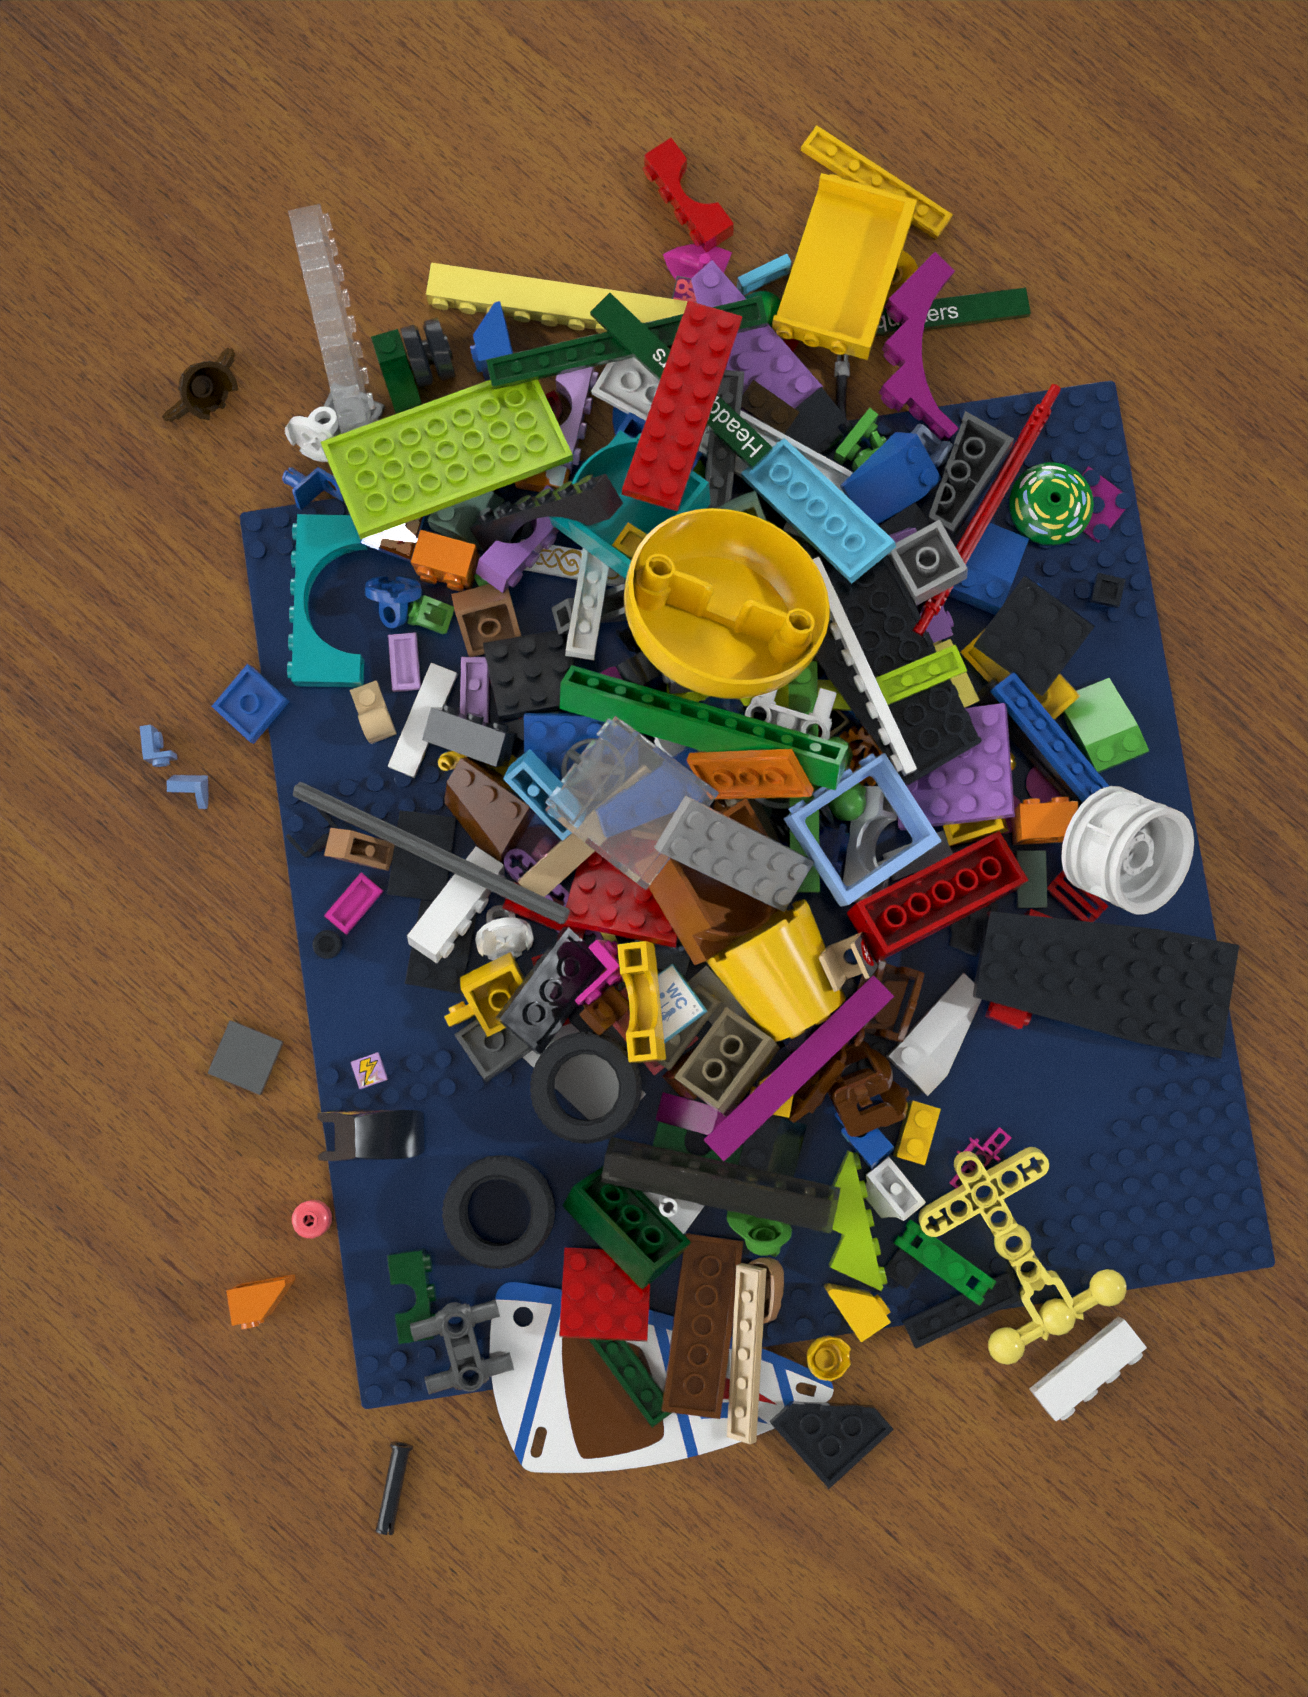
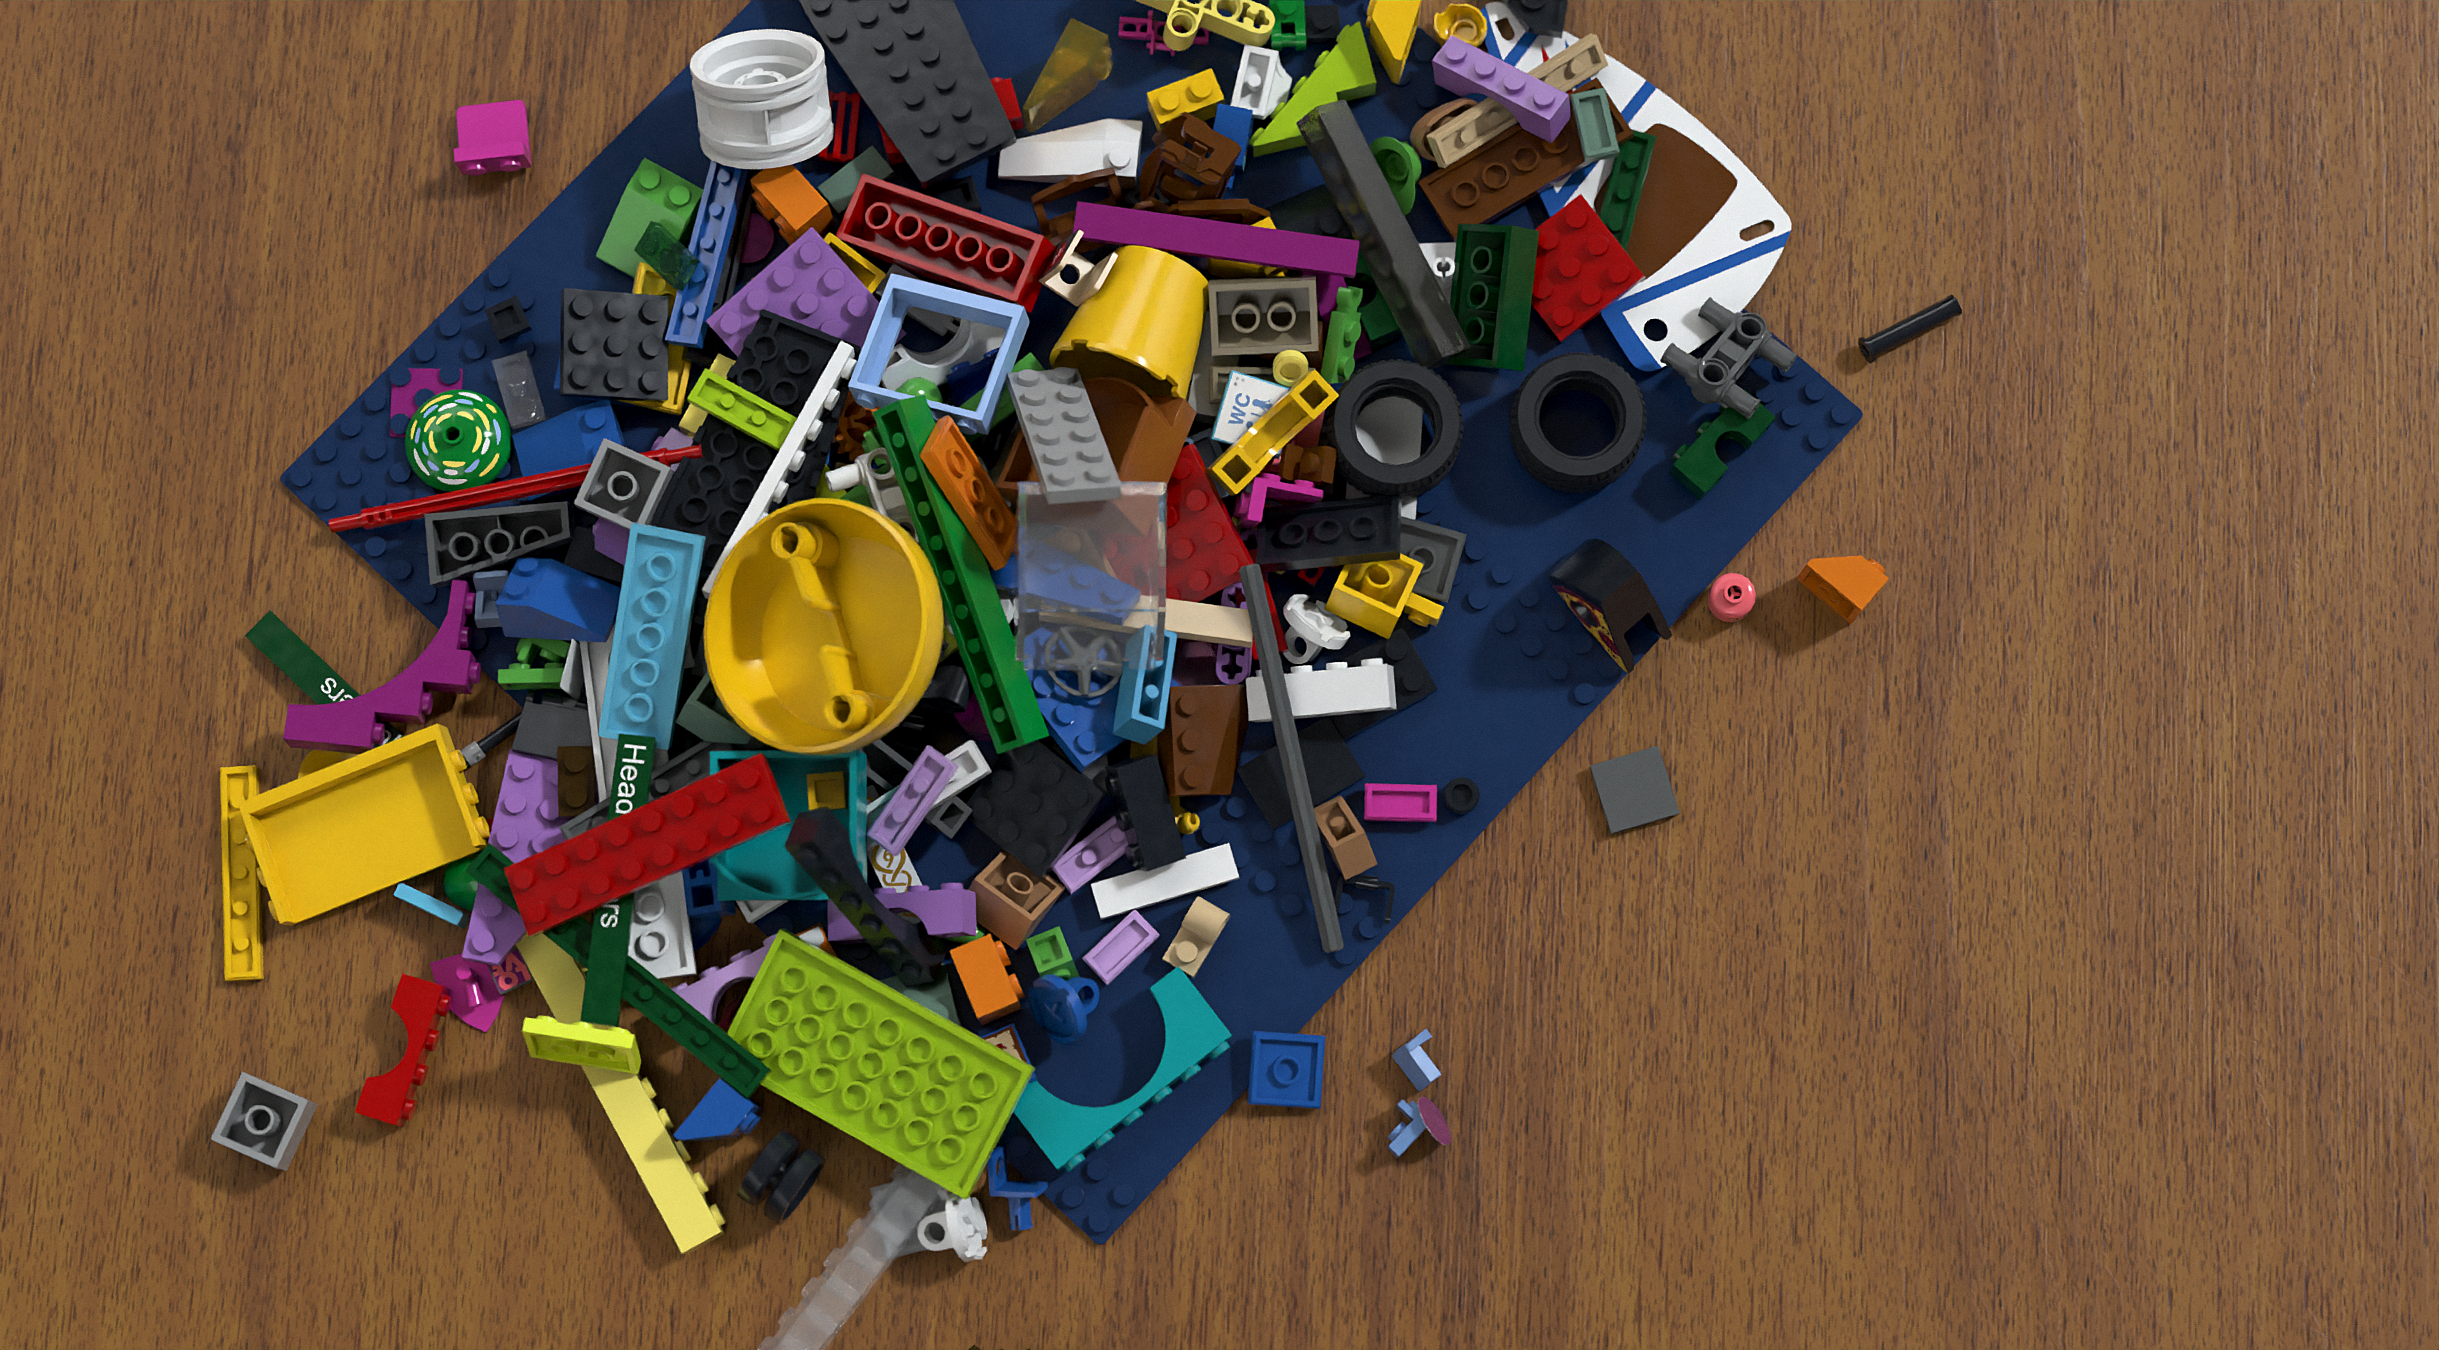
camera: 130 degrees left, 5 degrees down
tile [351,1053,388,1089] -> none
dark green arch [371,329,422,414] -> none
none -> light grey brick [211,1072,318,1171]
none -> dark pink bracket [454,100,532,176]
none -> clear plate [492,351,547,430]
none -> neon yellow plate [522,1016,641,1074]
none -> white sticker [560,639,584,700]
none -> clear green plate [634,221,700,290]
none -> lavender tile [866,745,959,856]
none -> clear yellow slope [1023,18,1113,133]
none -> light yellow tile [1273,350,1308,387]
none -> bright green plate [1320,286,1363,384]
none -> flat silver sticker [1418,1097,1451,1145]
none -> medium lavender arch [1432,35,1571,143]
none -> sand green tile [1570,87,1620,163]

